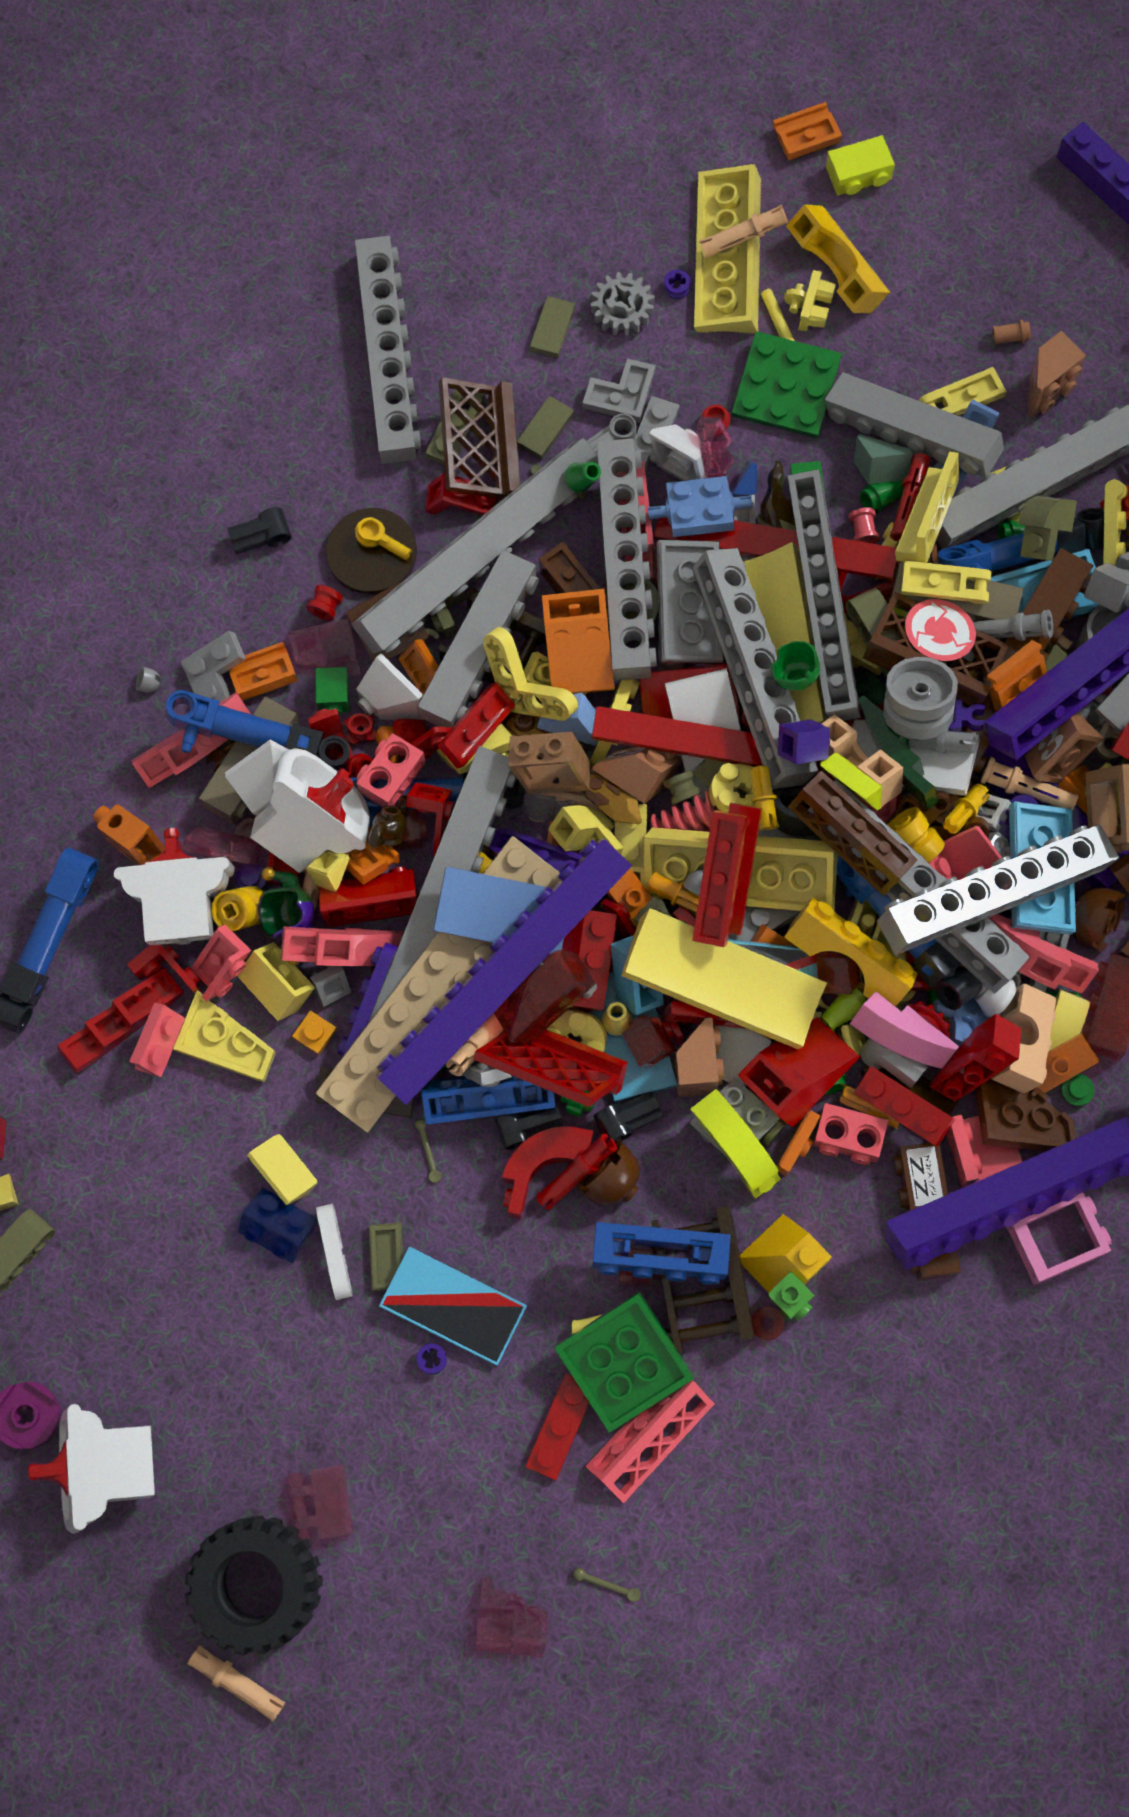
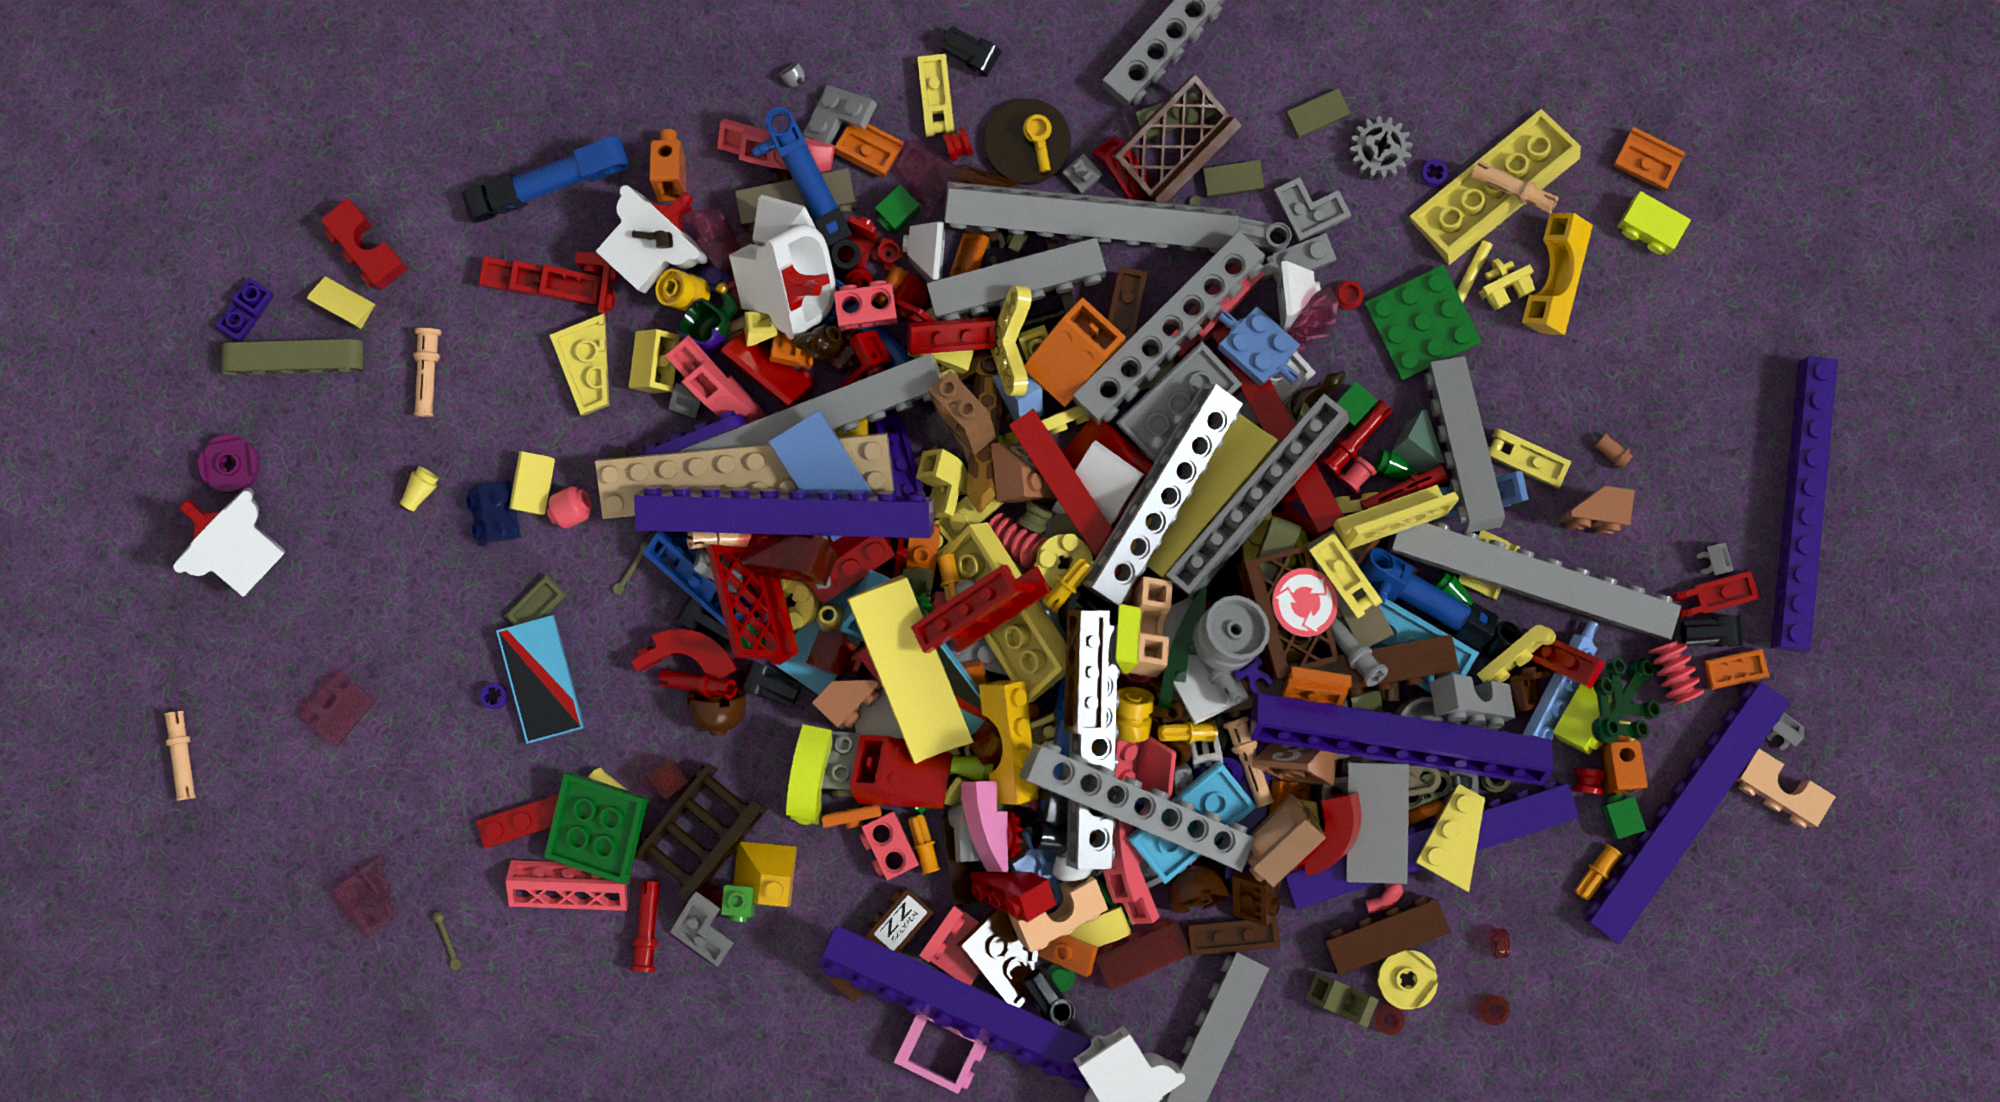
camera: 50 degrees right, 10 degrees up
coral bracket [129,1002,185,1077] -> none
black tyre [185,1516,323,1656] -> none
coral bracket [191,924,252,1002] -> none
light orange plate [292,1010,337,1055] -> none
white beam [316,1203,353,1300] -> none
green cone [565,462,601,492] -> none
blue brick [592,1222,730,1285] -> none
blue slope [730,460,757,495] -> none
green hair [771,641,820,691] -> none
dark purple brick [777,719,830,764] -> none
red plate [854,1066,955,1147] -> none
olive brick [1018,496,1077,561] -> none
none -> light yellow cone [400,466,439,511]
none -> light nougat pin [413,328,441,417]
none -> coral head [547,486,593,529]
none -> red pin [629,881,660,972]
none -> dark brown hand [632,230,673,249]
none -> light grey plate [670,891,734,967]
none -> light yellow plate [917,54,955,137]
none -> black piece [1022,967,1075,1026]
none -> light grey tile [1062,153,1103,194]
none -> red pin [1318,400,1393,478]

